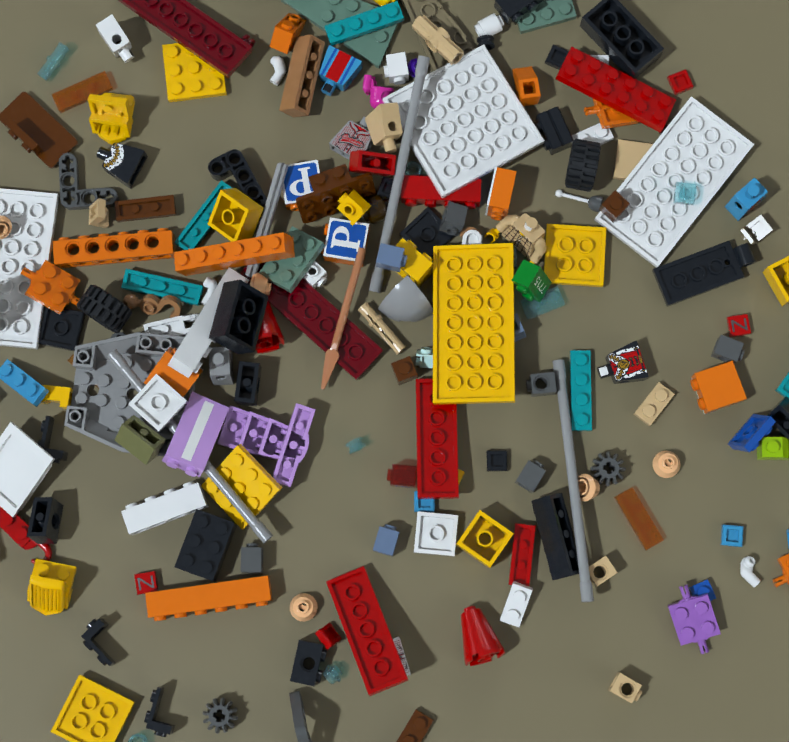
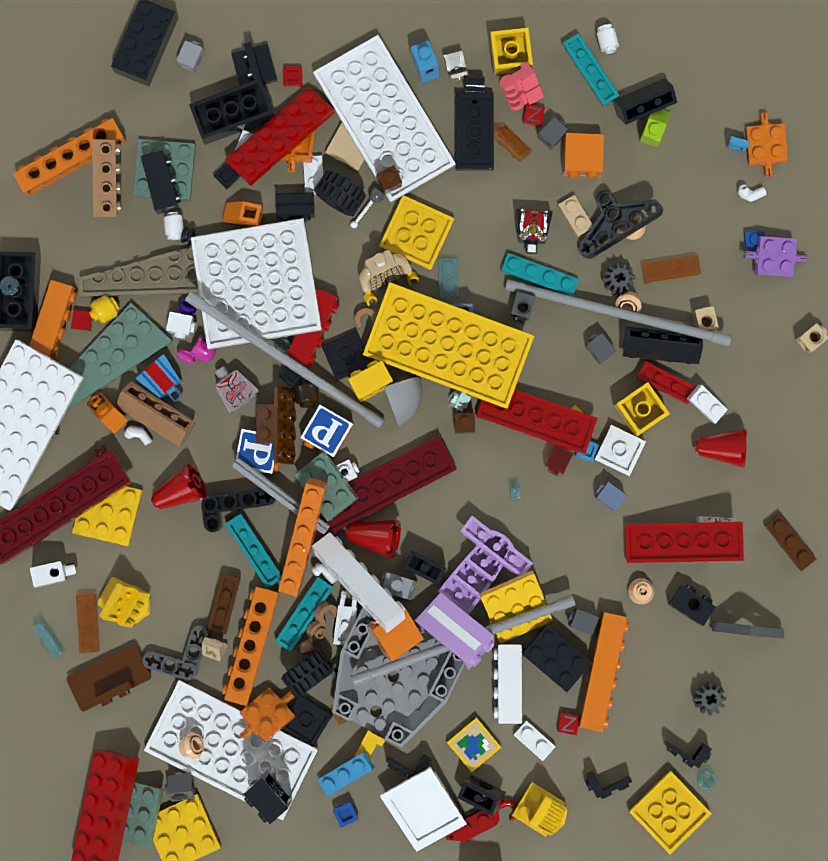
camera: 75 degrees left, 5 degrees up
black torso [97,143,148,189] -> none
olive brick [115,415,166,465] -> none
white plate [129,374,187,432] -> none
yellow brick [208,188,264,242] -> none
black brick [209,280,269,354] -> none
light nougat cone [250,273,272,295] -> none
red tile [315,622,342,650] -> none
nougat piece [321,247,366,390] -> none
clear light blue plate [323,665,342,684] -> none
teal plate [324,1,404,46] -> none
yellow brick [337,190,371,226] -> none
red brick [349,150,396,176] -> none
tan pin [358,302,407,355] -> none
tan torso [365,102,403,154] -> none
sand blue brick [376,243,408,272] -> none
tan piece [412,15,464,65] -> none
dark grey brick [439,201,468,236] -> none
white tile [462,230,482,245] -> none
orange piece [485,167,517,221] -> none
black tile [486,450,507,471] -> none
green brick [512,259,552,303] -> none
clear light blue plate [673,182,696,205] -> none
dark azure tile [720,524,744,547] -> none
blue plate [728,414,776,452] -> none
none -> red cone [151,464,207,510]
none -> black bracket [231,42,277,85]
none -> tile [447,717,501,772]
none -> clear orange plate [493,125,532,162]
none -> coral legs [500,62,544,111]
none -> white plate [513,720,556,761]
none -> black beam [578,190,663,259]

